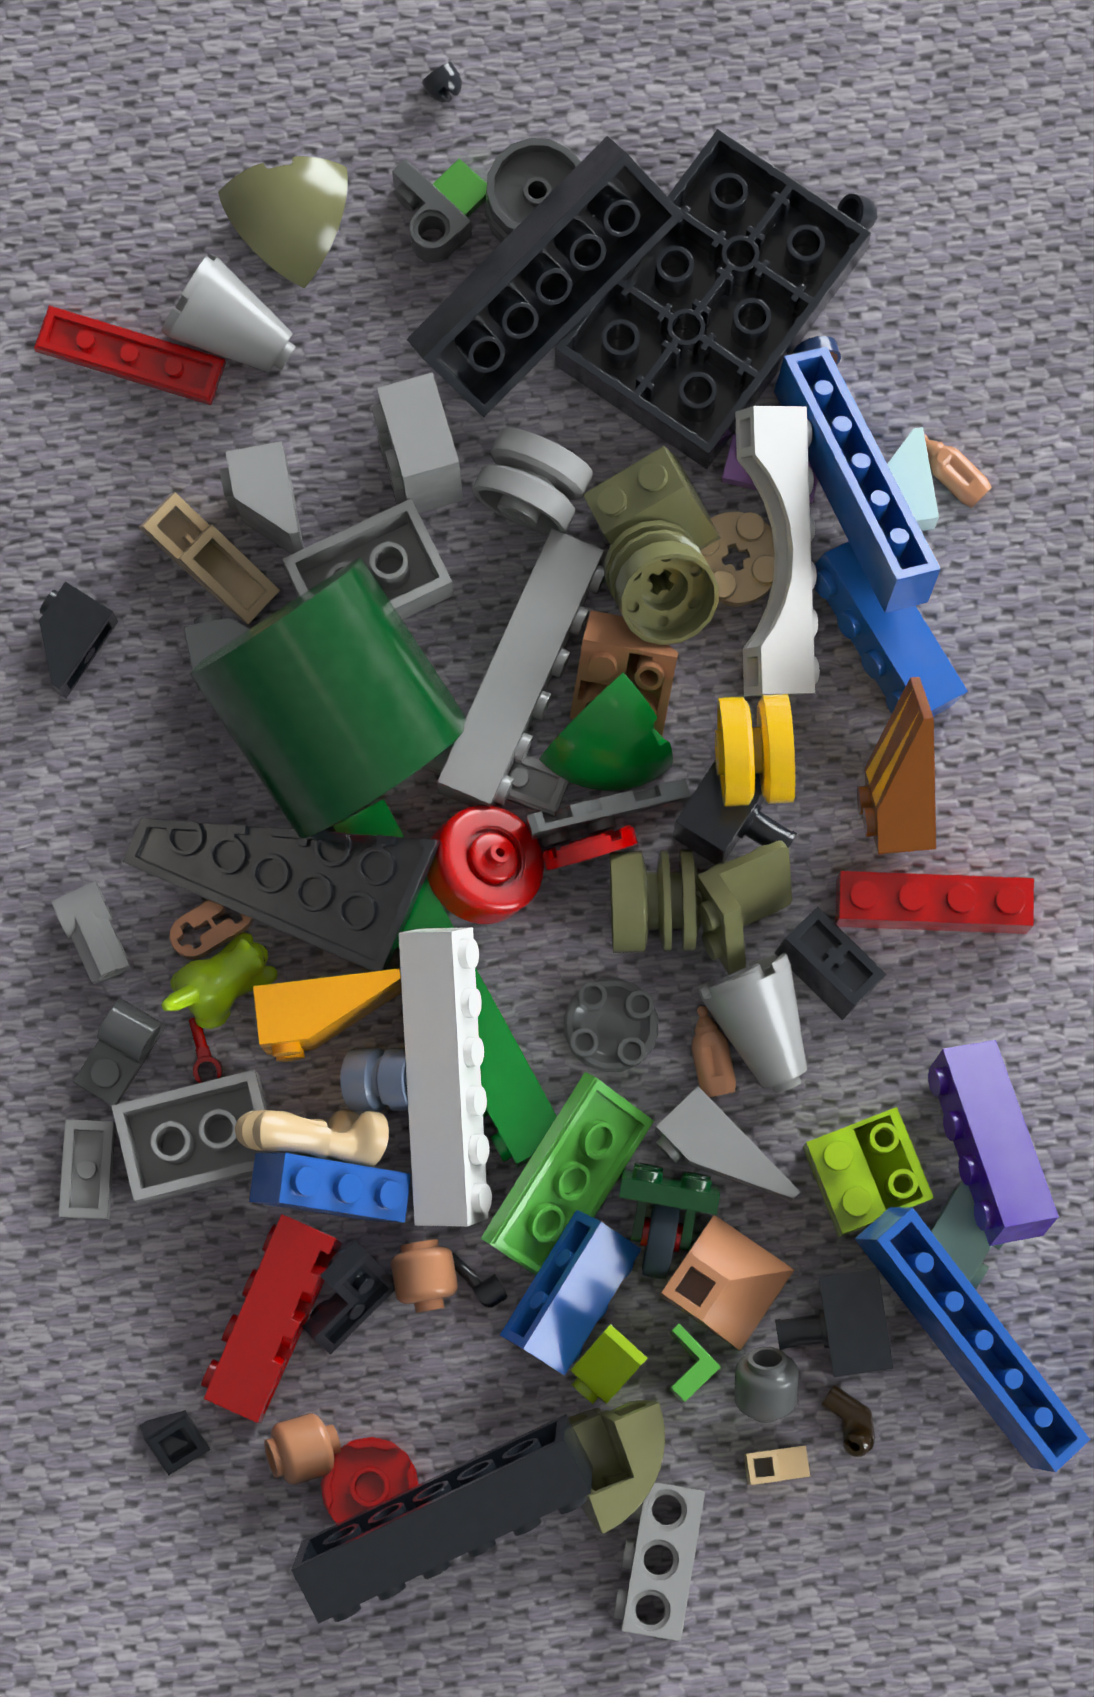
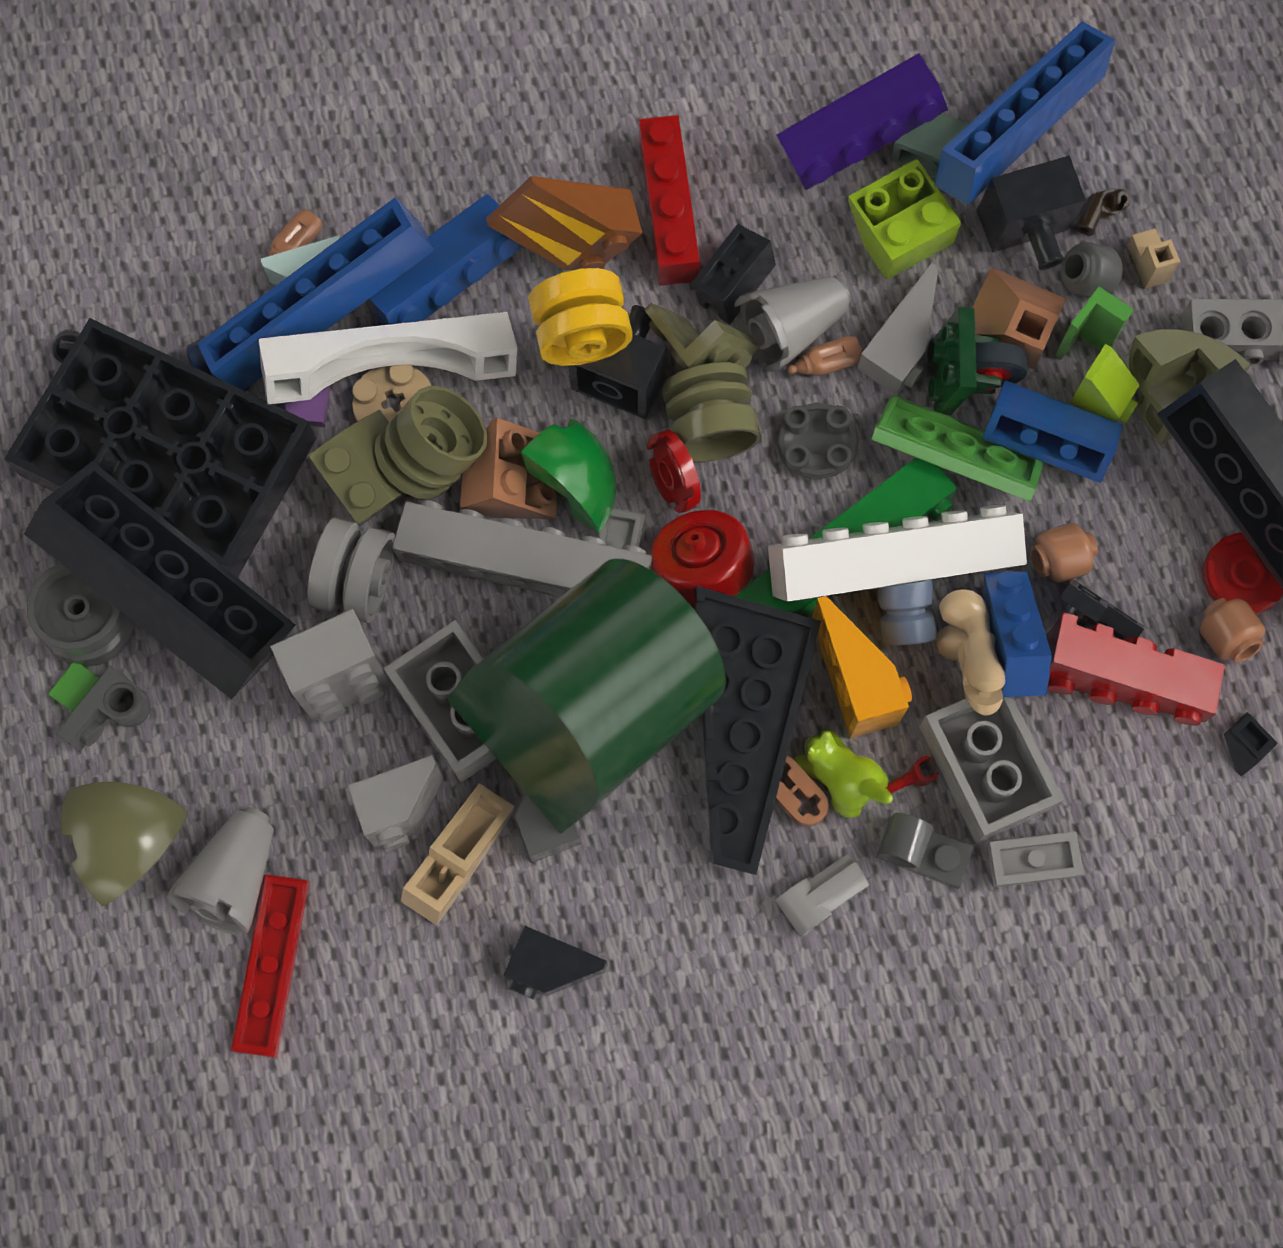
camera: 100 degrees left, 5 degrees down
black hand [452,1252,508,1308] -> none
dark grey wing [526,778,691,848] -> none

